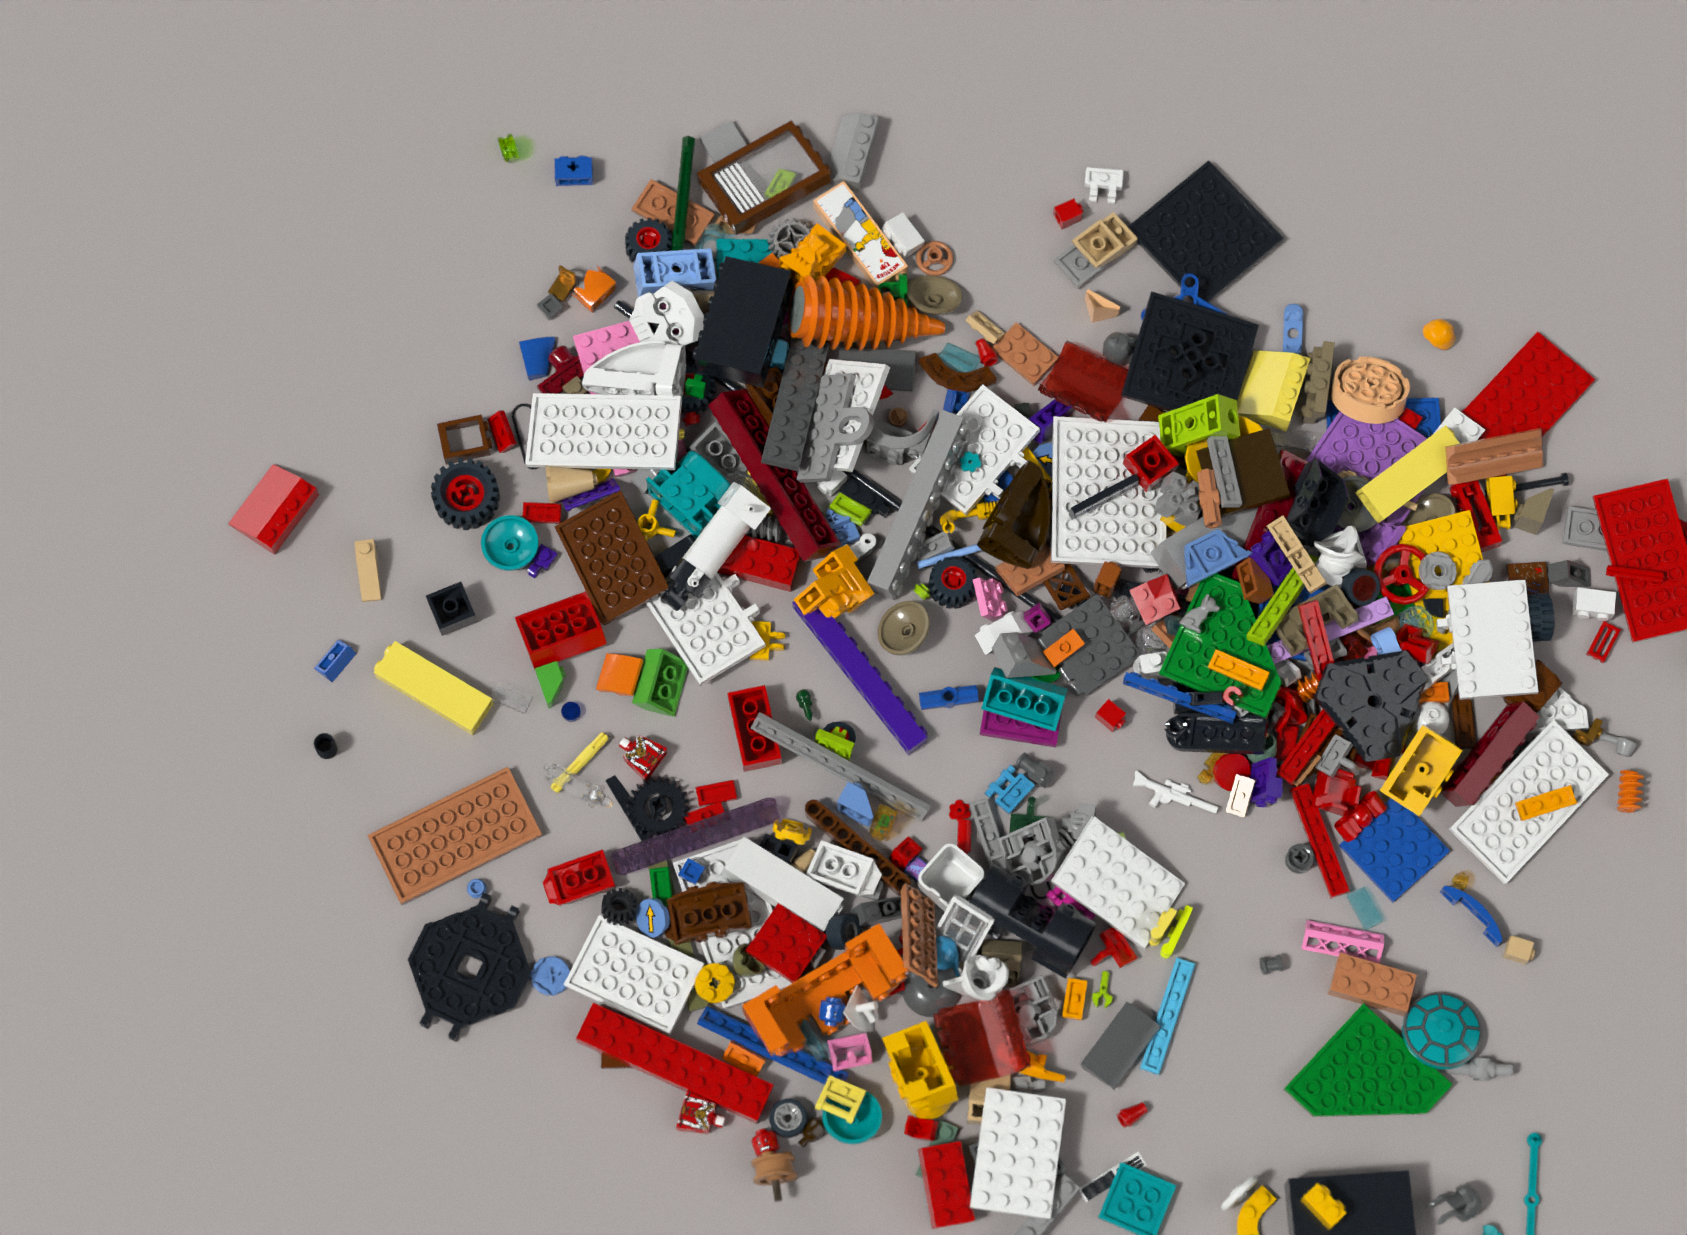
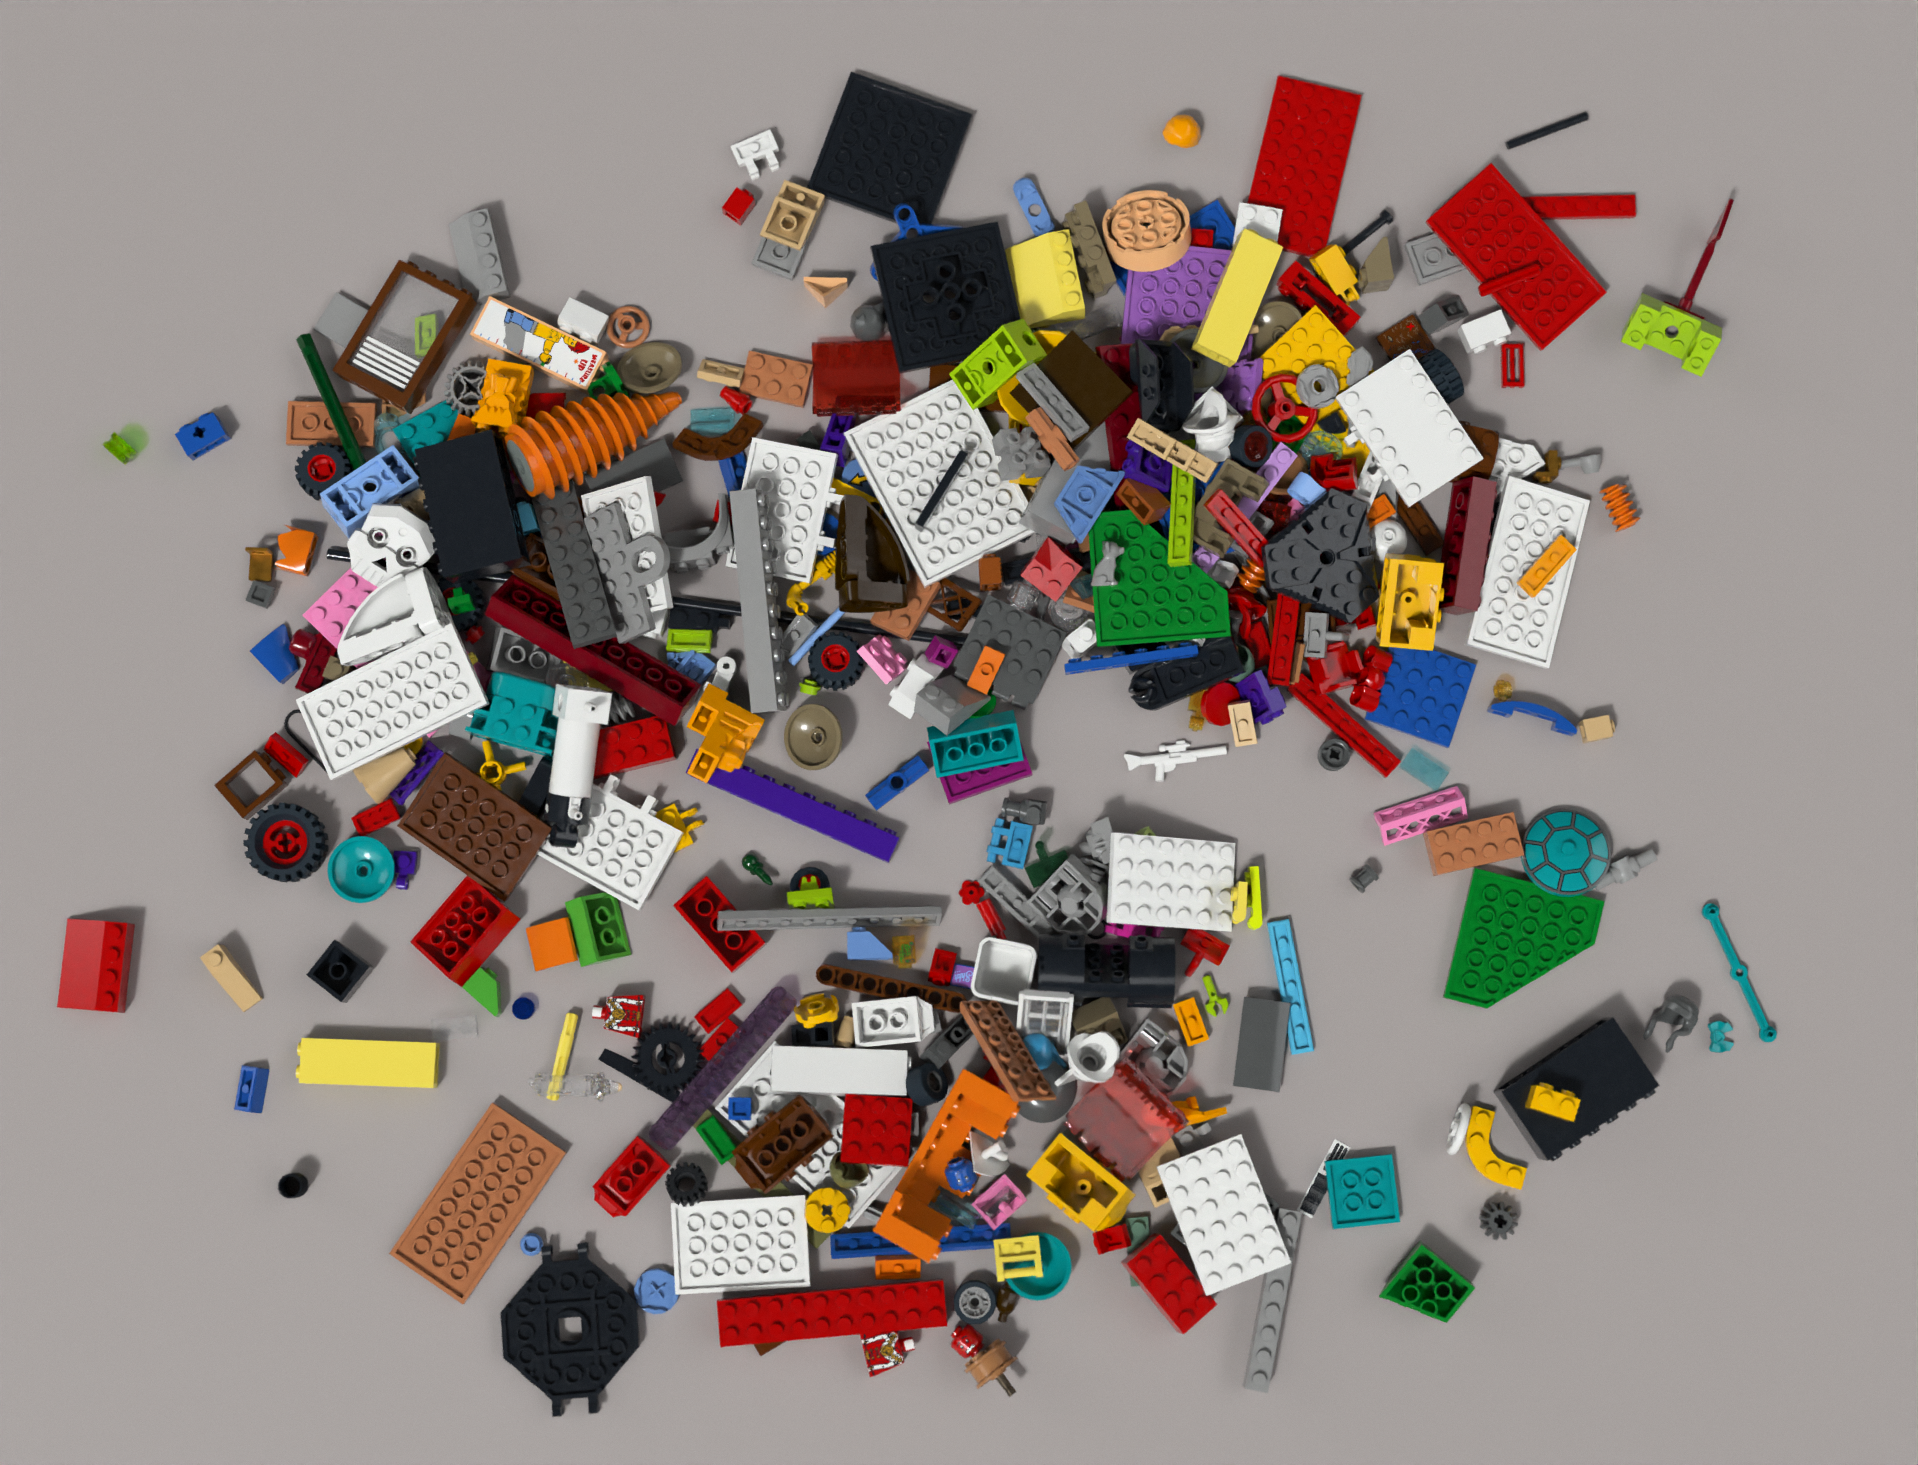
camera: 30 degrees left, 10 degrees up
medium blue tile [636,898,670,938] -> none
medium nougat tile [889,407,908,427] -> none
teal plant [960,451,982,472] -> none
white plate [976,957,1000,971] -> none
red brick [1095,699,1126,733] -> none
red cone [1117,1102,1148,1128] -> none
red brick [1122,435,1179,492] -> none
black piece [1189,686,1244,707] -> none
light orange plate [1208,650,1270,691] -> none
nougat plate [1445,428,1544,484] -> none

